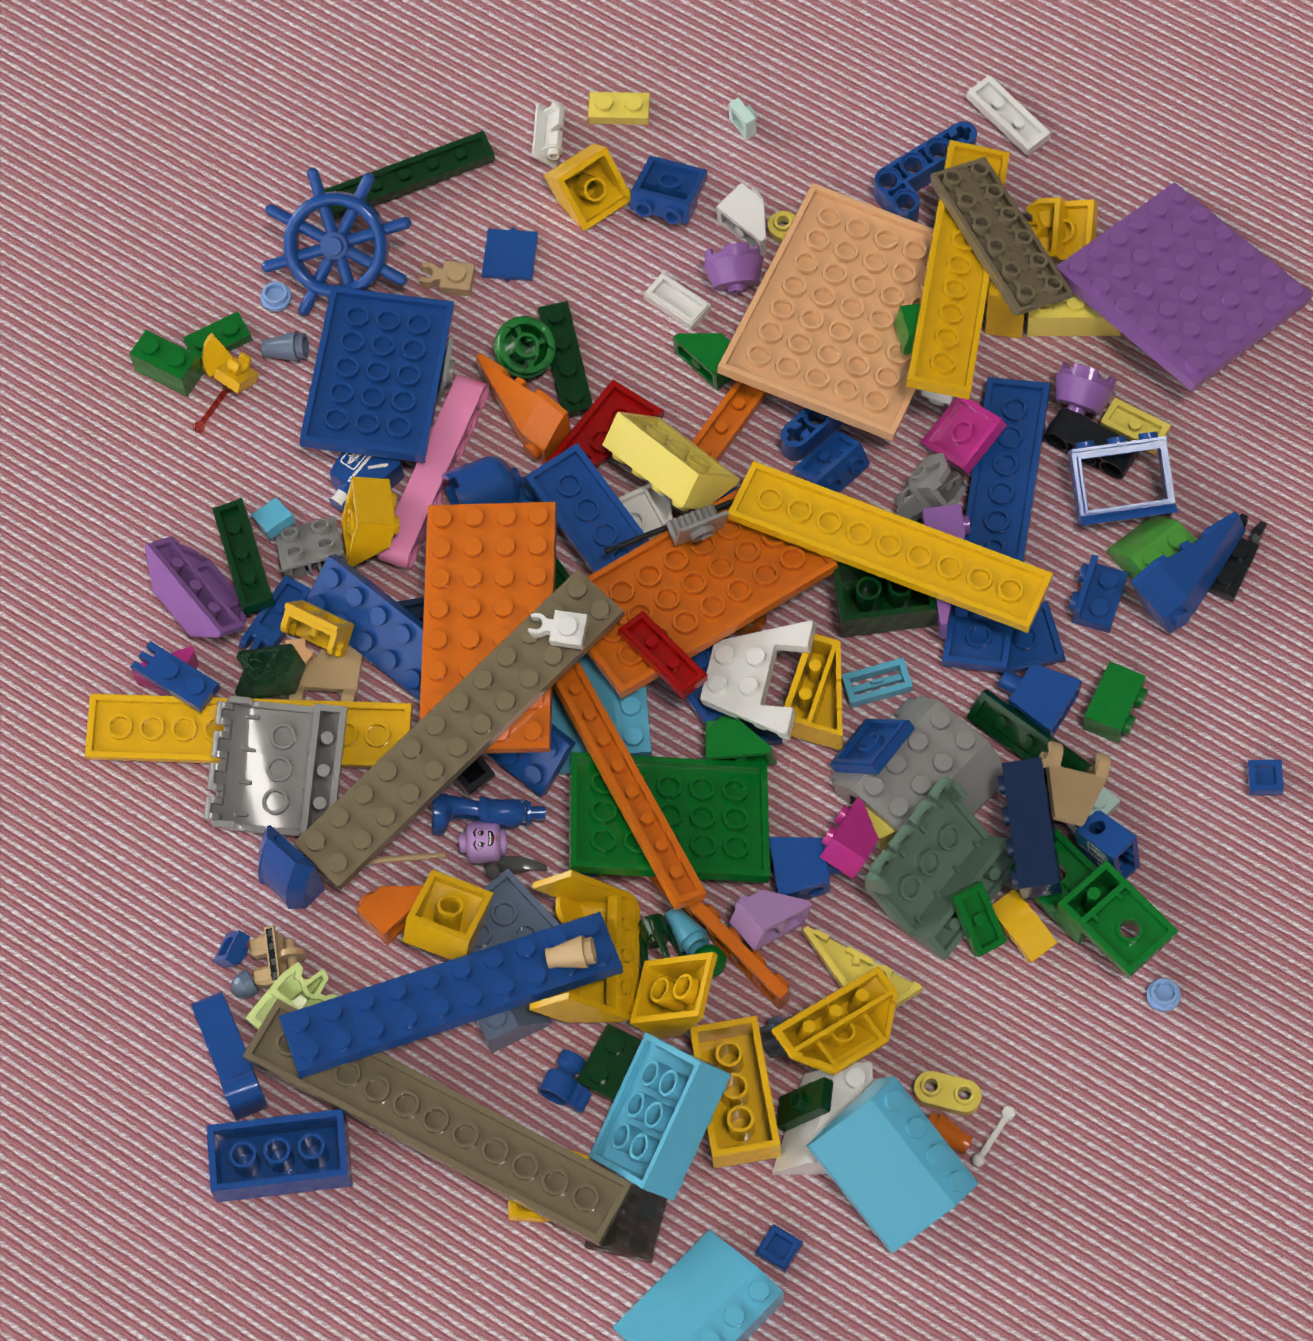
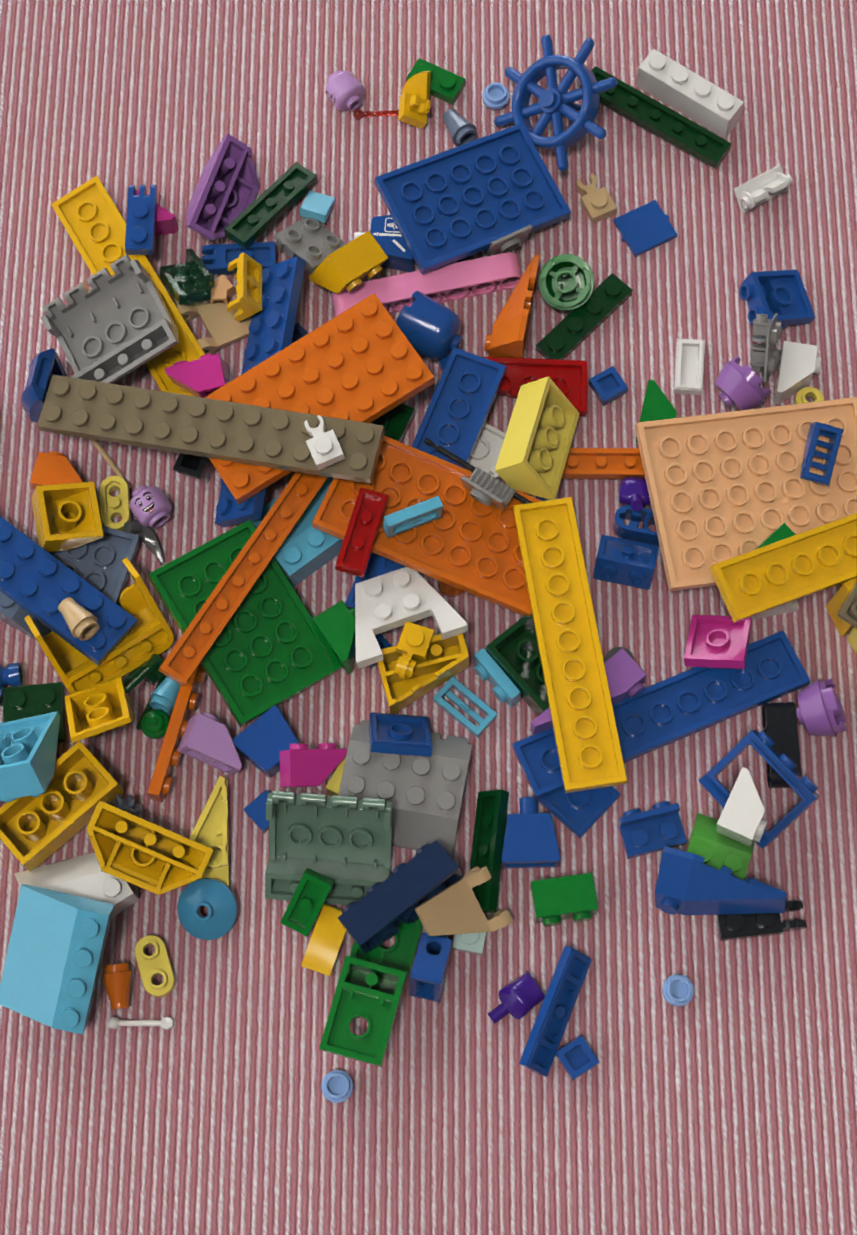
camera: 55 degrees right, 5 degrees up
green brick [129,330,204,397] -> none
blue piece [432,793,546,835] -> none
yellow slope [543,143,631,231] -> none
light yellow plate [588,92,650,125] -> none
dark green plate [777,1077,833,1131] -> none
light grey hinge [895,453,966,519] -> none
light yellow plate [1100,398,1171,455] -> none
none -> light yellow plate [99,476,131,531]
none -> dark pink slope [165,354,230,398]
none -> dark azure dish [177,878,238,940]
none -> blue tile [243,790,269,833]
none -> lavender head [325,70,365,111]
none -> medium azure tile [383,496,443,538]
none -> yellow plate [394,621,435,680]
none -> medium azure plate [473,648,521,708]
none -> dark purple piece [488,972,545,1024]
none -> blue plate [519,946,592,1077]
none -> blue plate [589,366,628,406]
none -> dark purple piece [618,476,651,511]
none -> white brick [636,49,744,139]
none -> light blue plate [662,974,694,1007]
none -> white slope [716,767,768,847]
none -> light grey hinge [750,313,782,382]
none -> blue slope [800,422,844,486]

